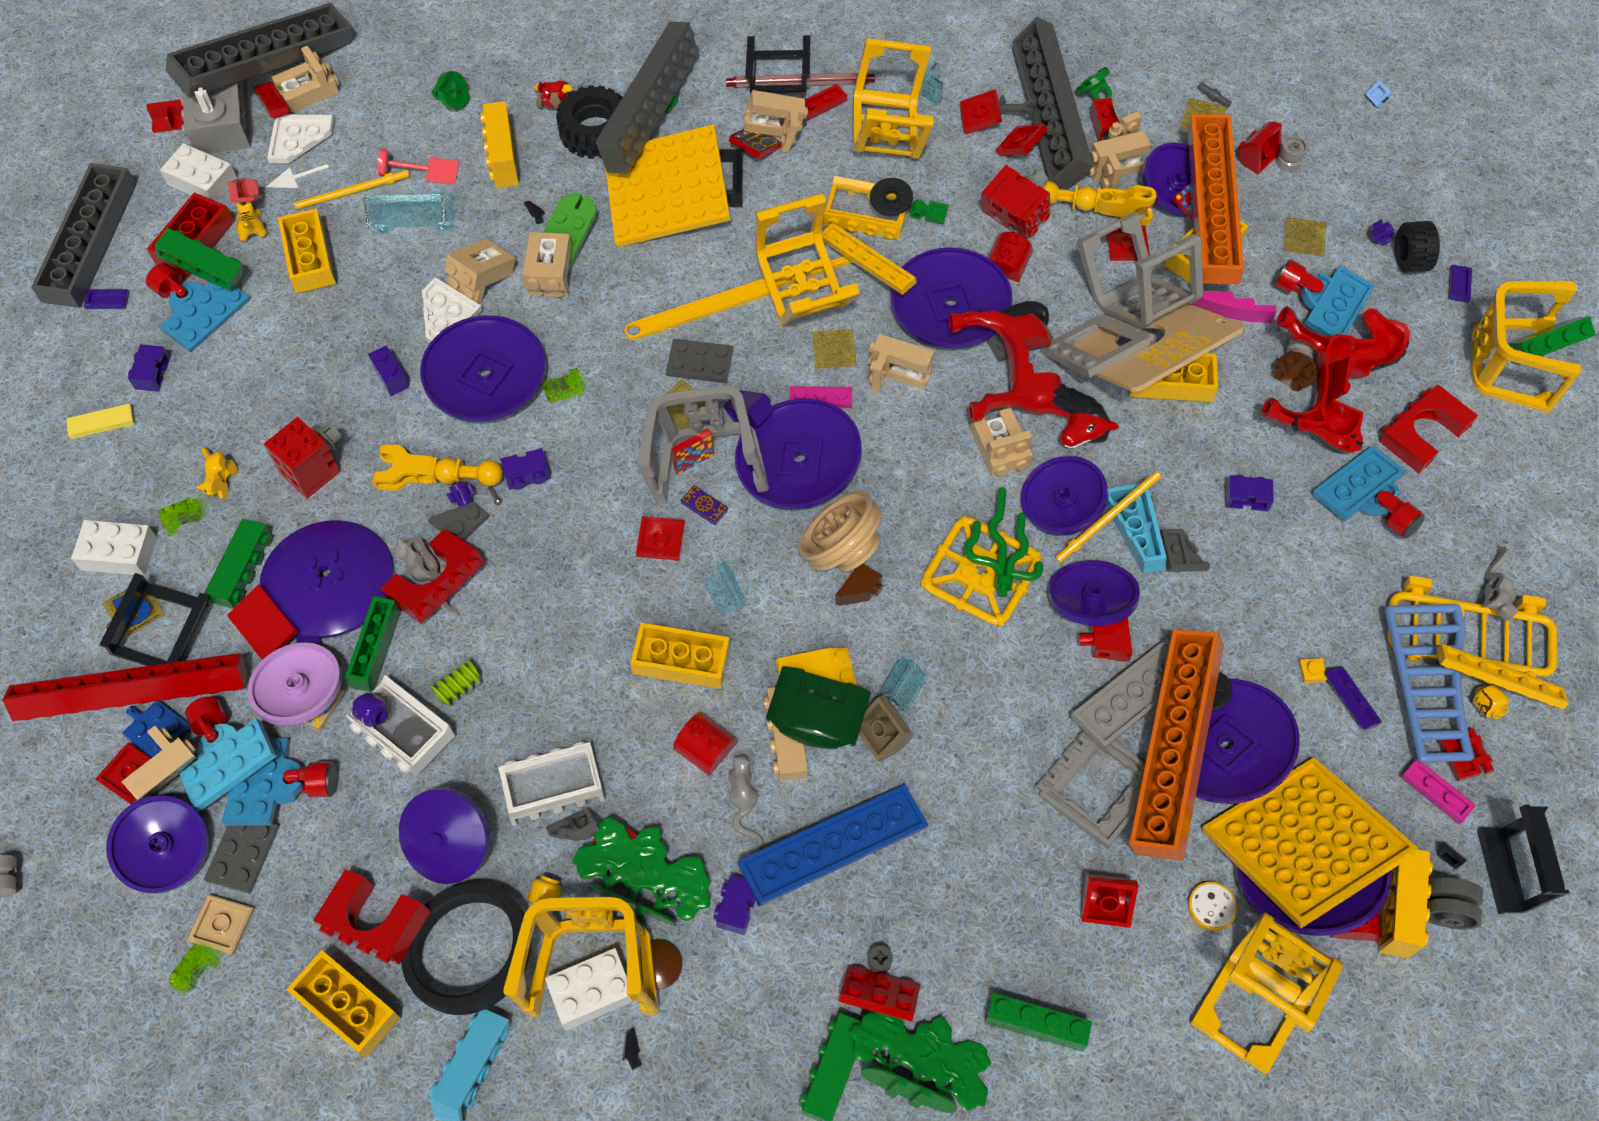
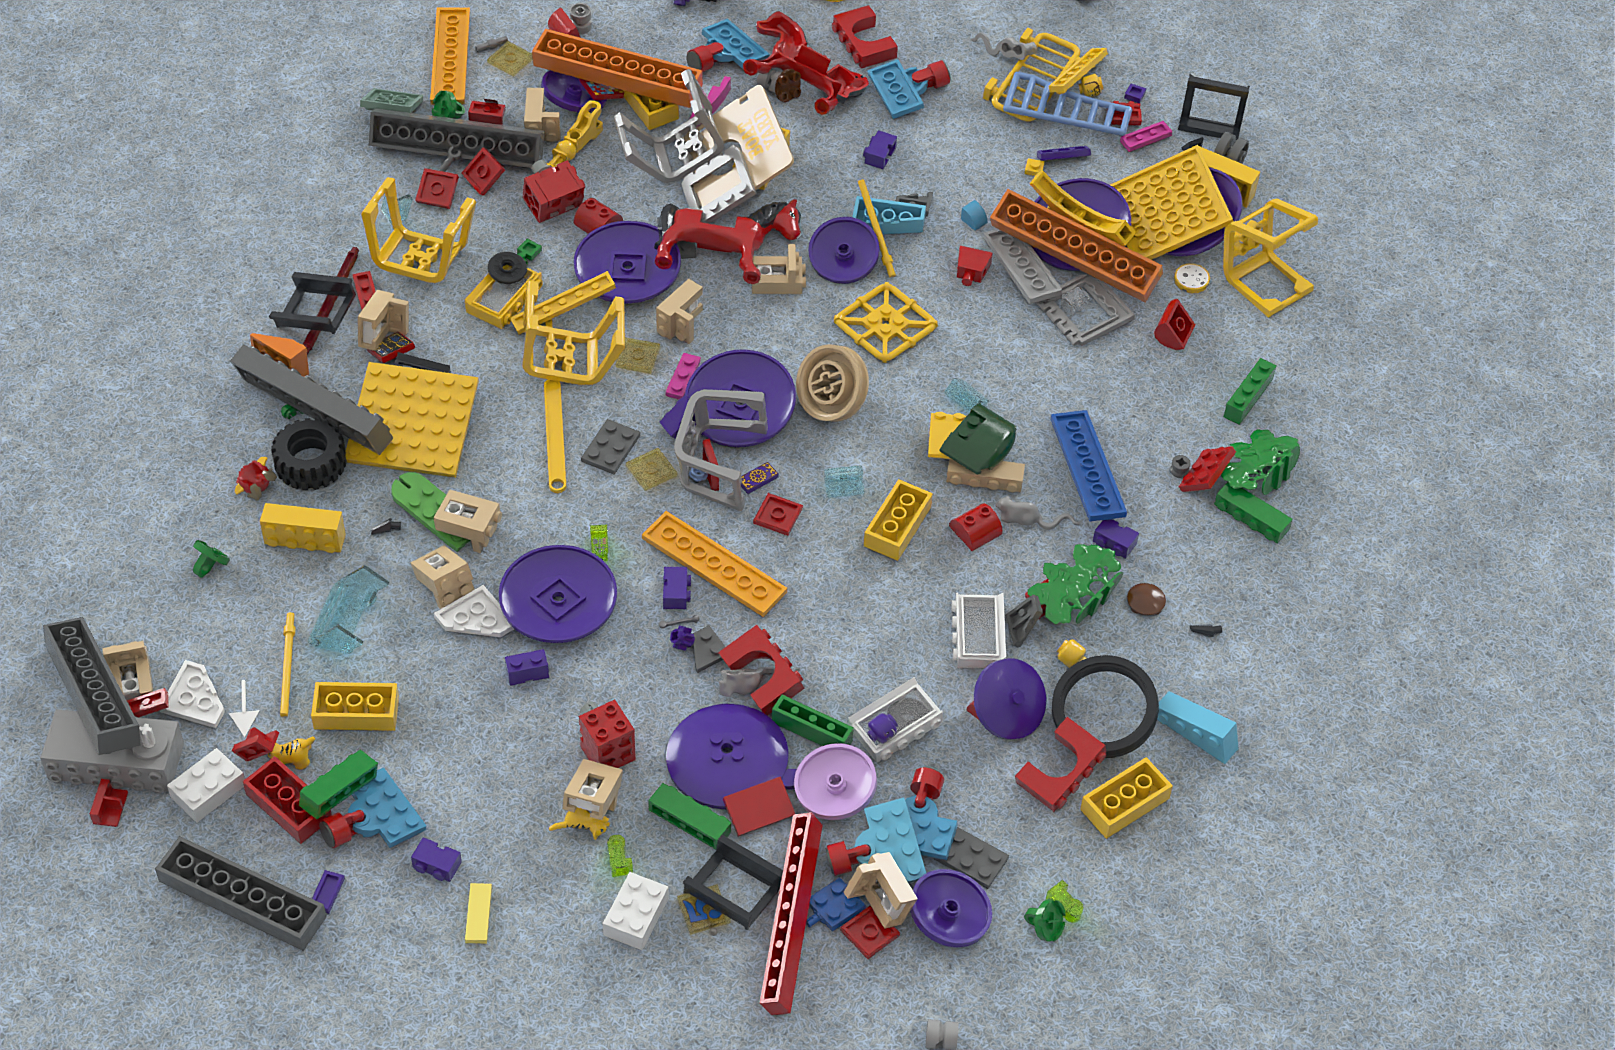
camera: 75 degrees left, 10 degrees down
tan tile [187,894,255,956] -> none
yellow piece [371,444,503,491] -> none
coral piece [378,148,459,184] -> none
lime piece [429,659,481,707] -> none
yellow windscreen [503,897,659,1017] -> none
white brick [545,948,633,1031] -> none
reddish brown slope [835,564,883,606] -> none
dark tan brick [859,696,913,762] -> none
green plant [964,487,1043,597] -> none
dark purple dish [1049,560,1140,626] -> none
red tile [1106,225,1150,261] -> none
tan plate [1108,111,1142,139] -> none
clear yellow tile [1283,217,1326,257] -> none
none -> orange slope [250,333,309,377]
none -> sand green plate [360,88,423,113]
none -> light orange plate [430,7,470,105]
none -> tan brick [562,759,623,820]
none -> light orange plate [642,511,787,617]
none -> dark azure brick [961,200,988,231]
none -> green tile [1024,899,1066,942]
none -> yellow arch [1029,171,1136,246]
none -> dark purple plate [1124,83,1146,103]

